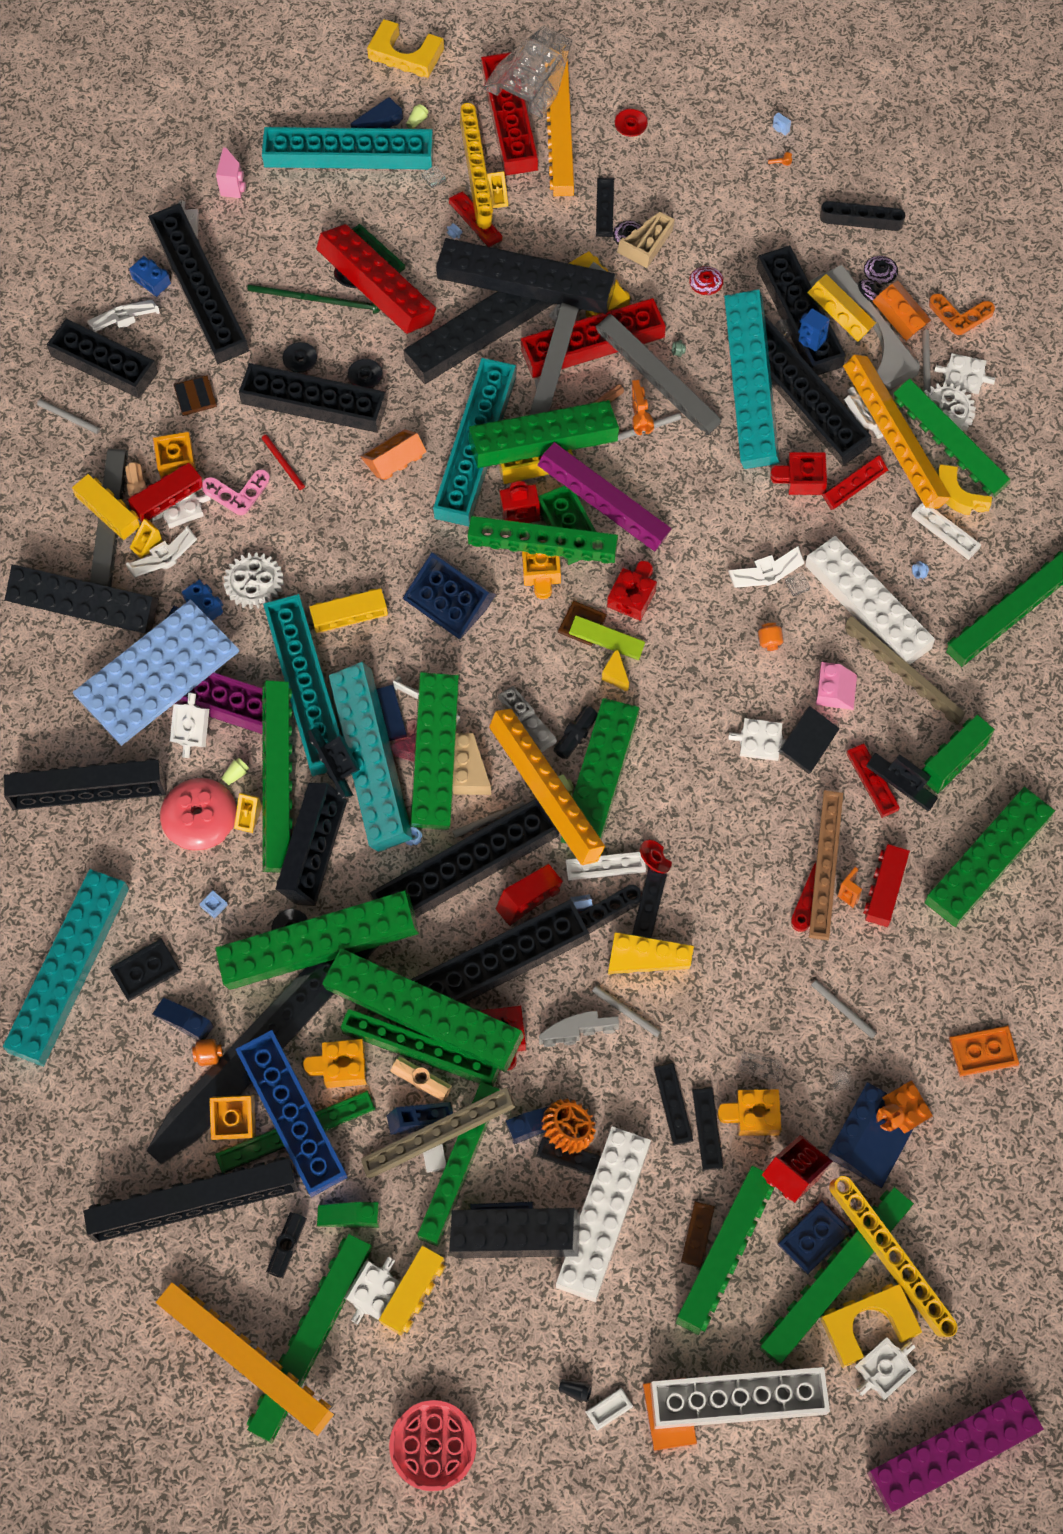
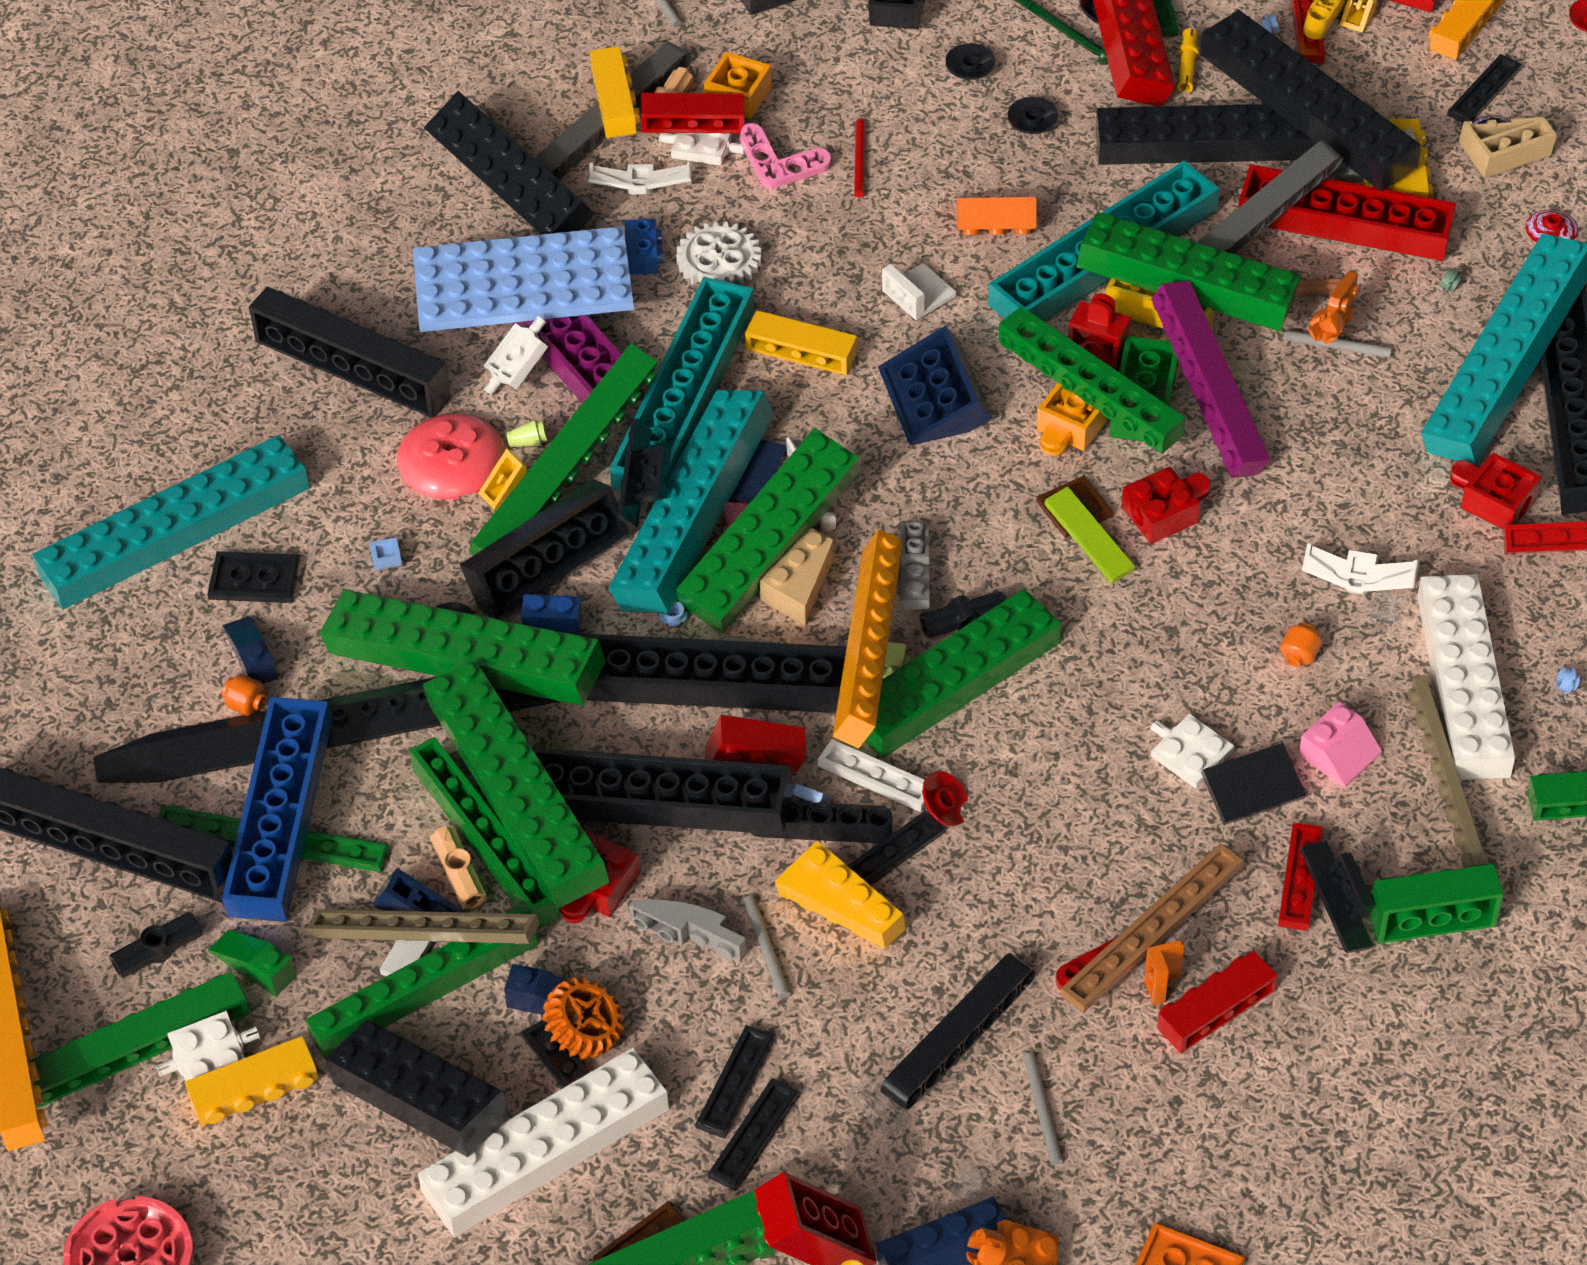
camera: 35 degrees right, 15 degrees down
yellow slope [129,519,163,559] -> none
tile [173,375,217,416] -> none
light orange brick [210,1095,256,1140] -> none
black brick [239,363,387,433] -> none
light orange brick [303,1039,367,1088] -> none
dark grey beam [596,314,721,435] -> none
yellow slope [602,650,629,691] -> none
light orange brick [717,1089,782,1136] -> none
green brick [924,787,1056,928] -> none
none -> blue brick [521,594,583,633]
none -> black beam [880,953,1036,1110]
none -> white bracket [882,264,956,320]
none -> yellow pin [1177,28,1199,92]

